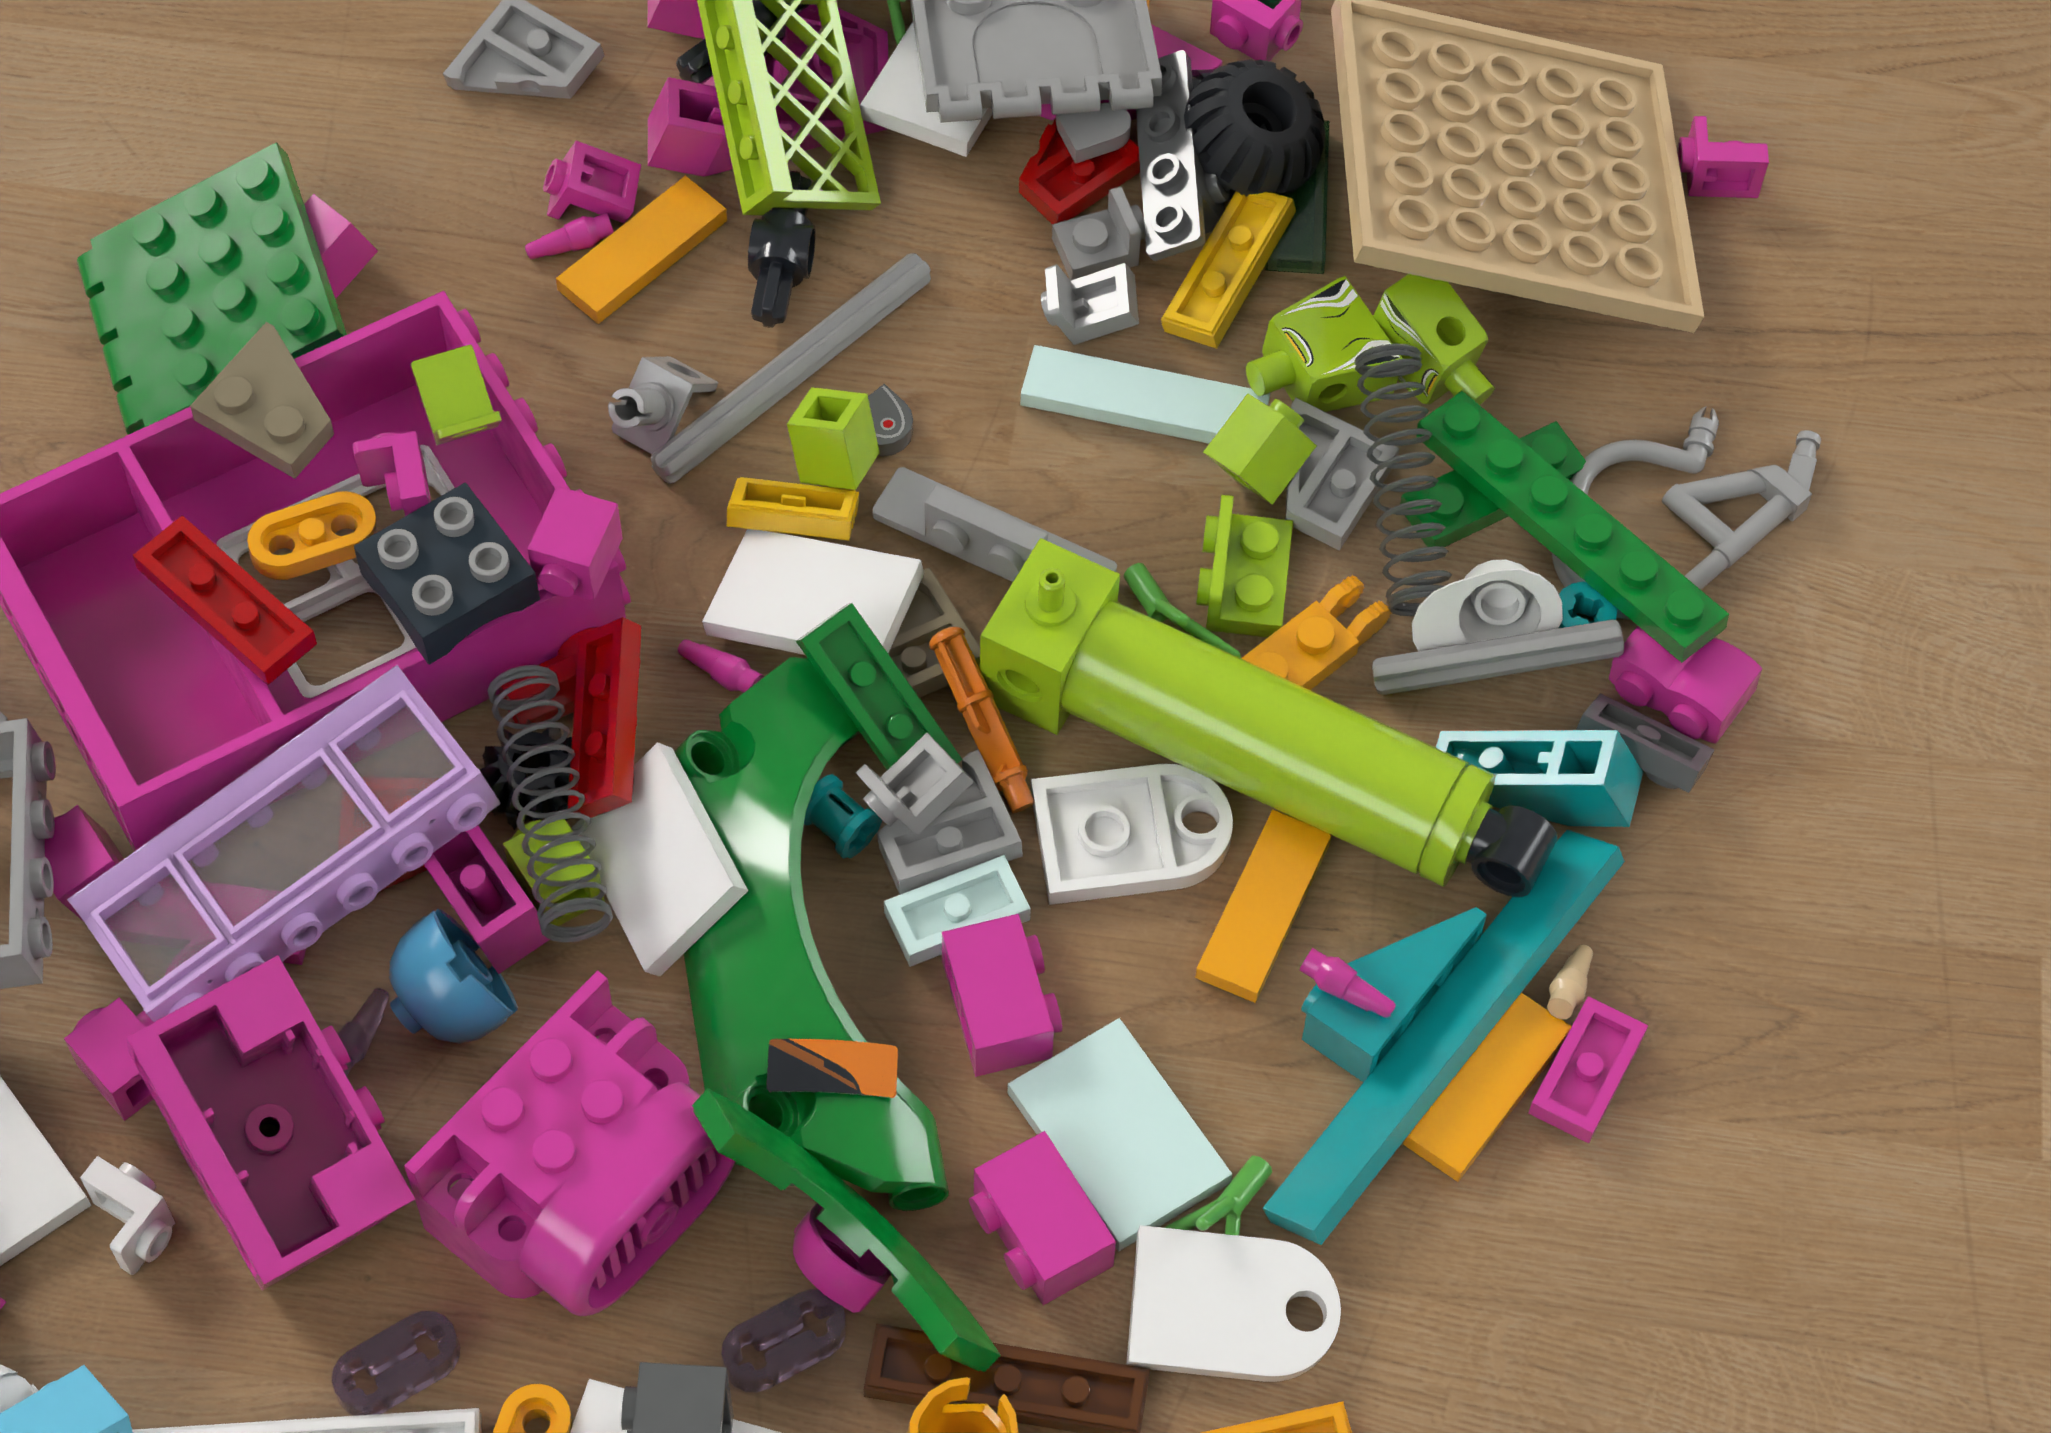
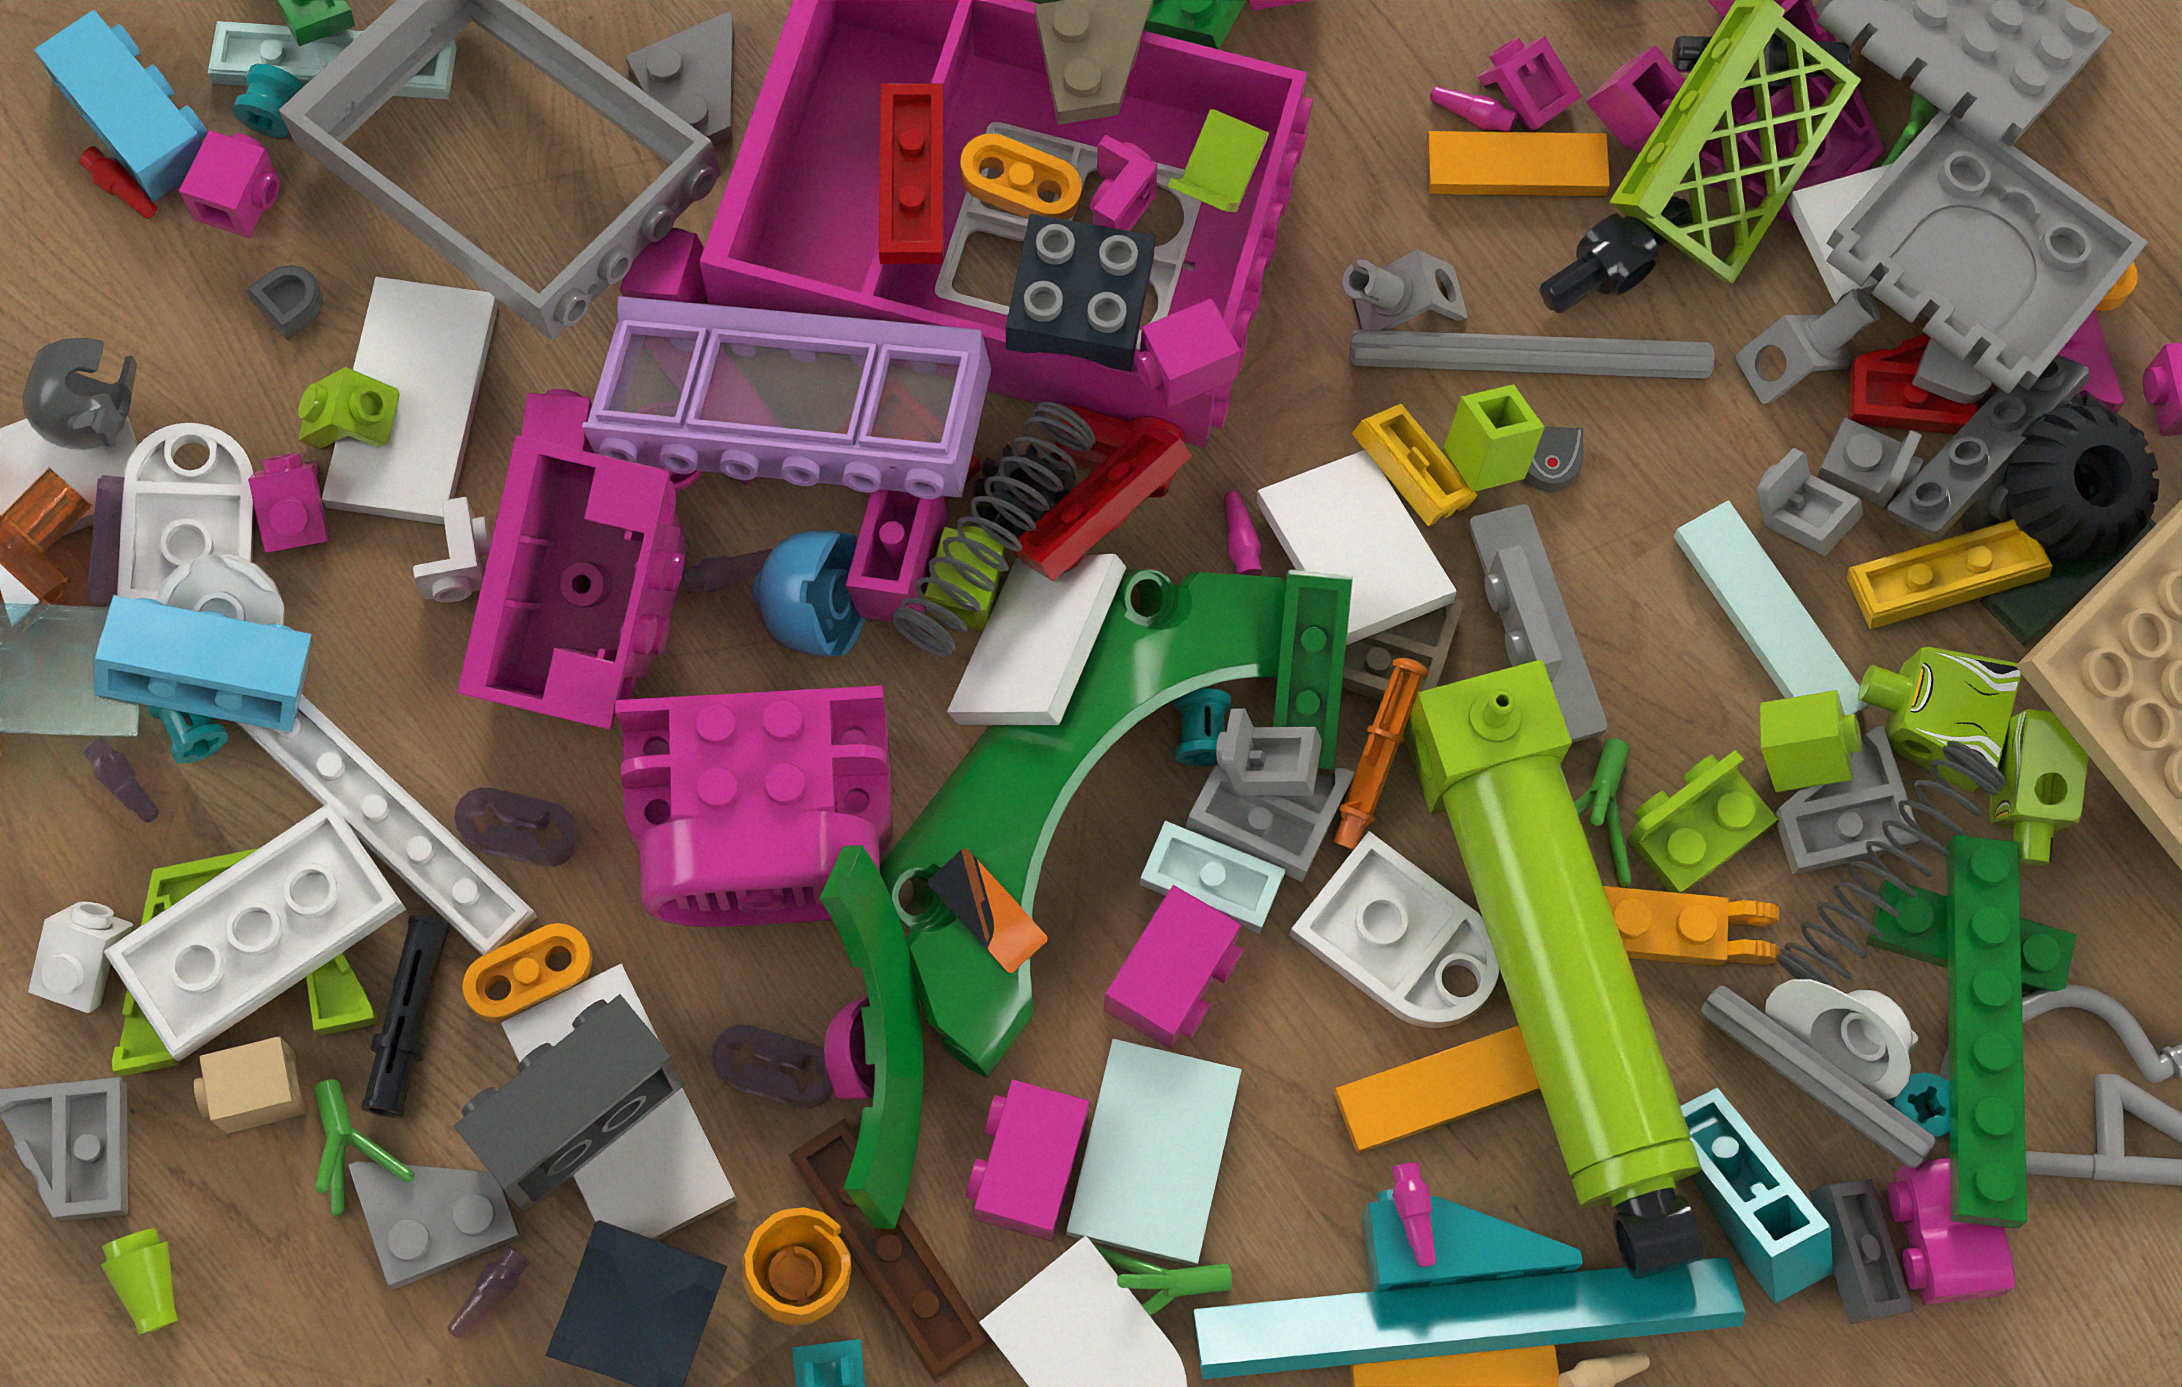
camera: 45 degrees right, 10 degrees up
none -> light grey bracket [1736,288,1880,404]

